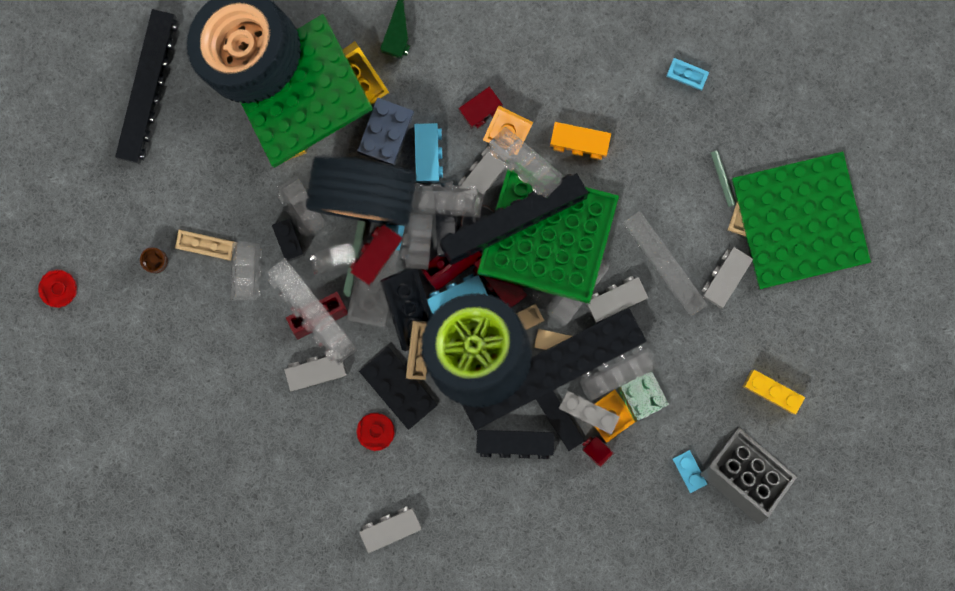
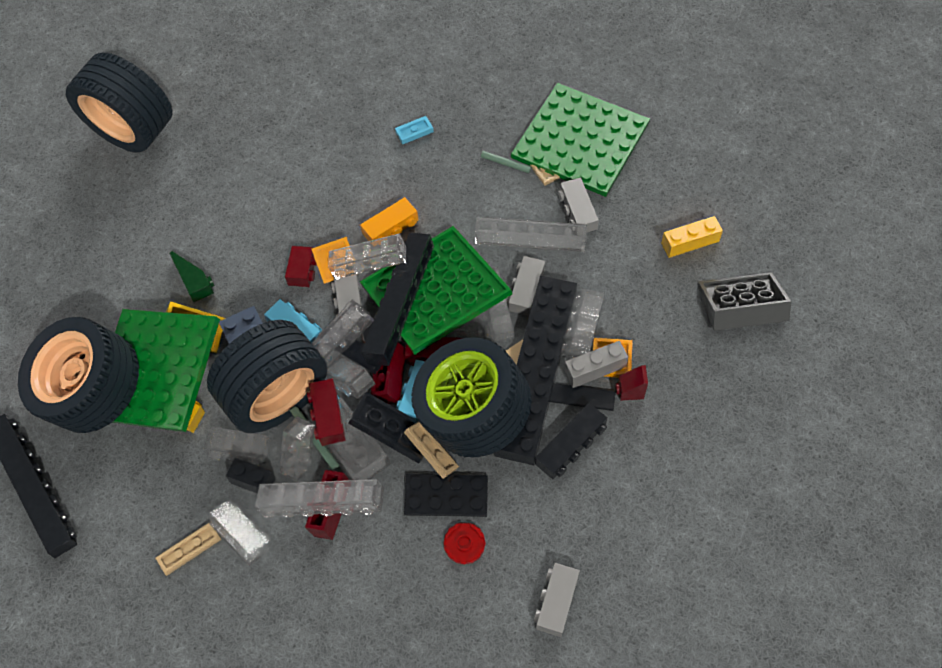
camera: 40 degrees left, 25 degrees down
reddish brown wheel [140,247,168,274] -> none
light grey brick [284,351,347,392] -> none
clear green plate [618,371,669,422] -> none
medium azure plate [673,450,707,493] -> none

